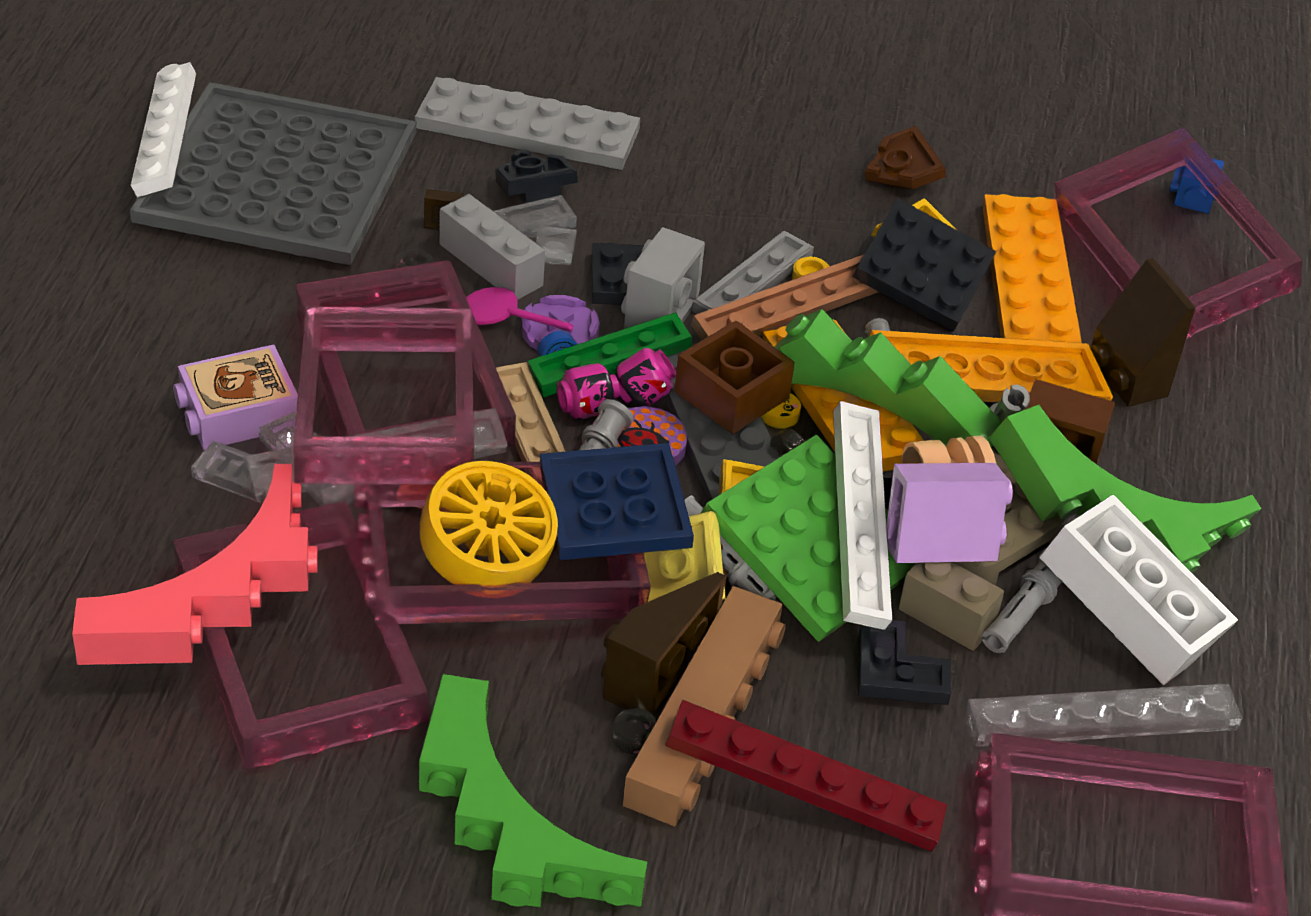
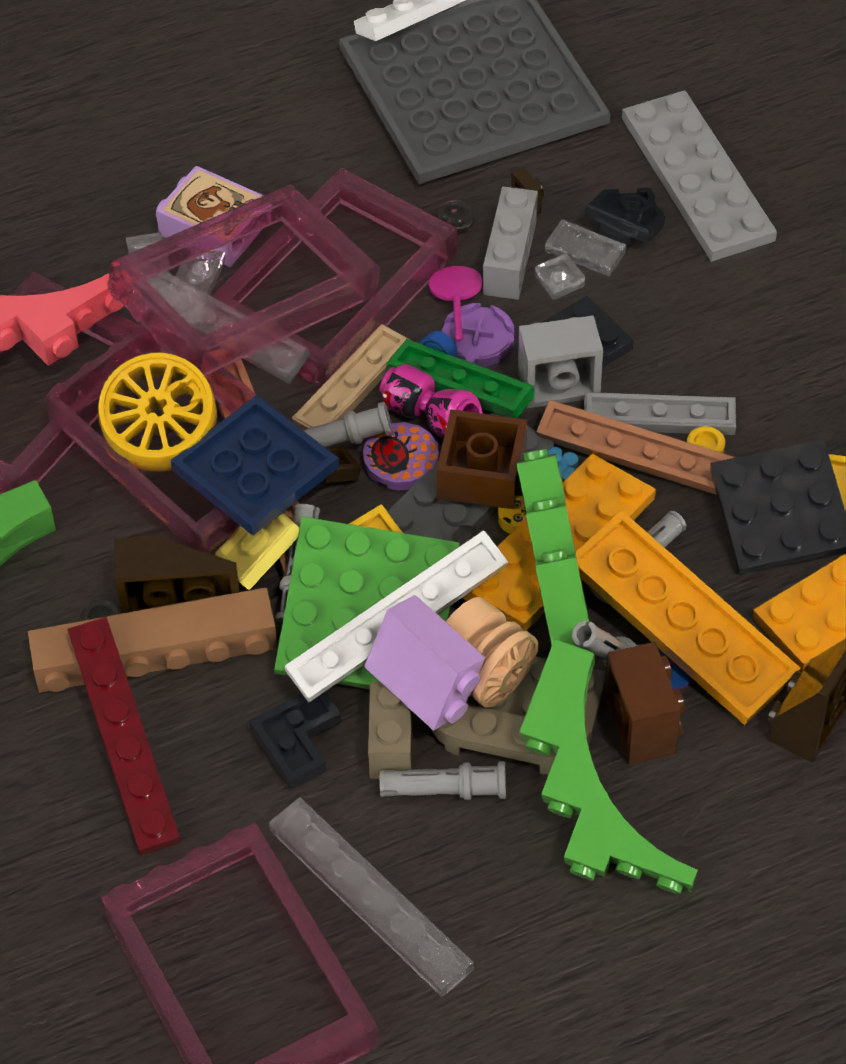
camera: 60 degrees right, 10 degrees up
white slope [1040,495,1238,685] -> none

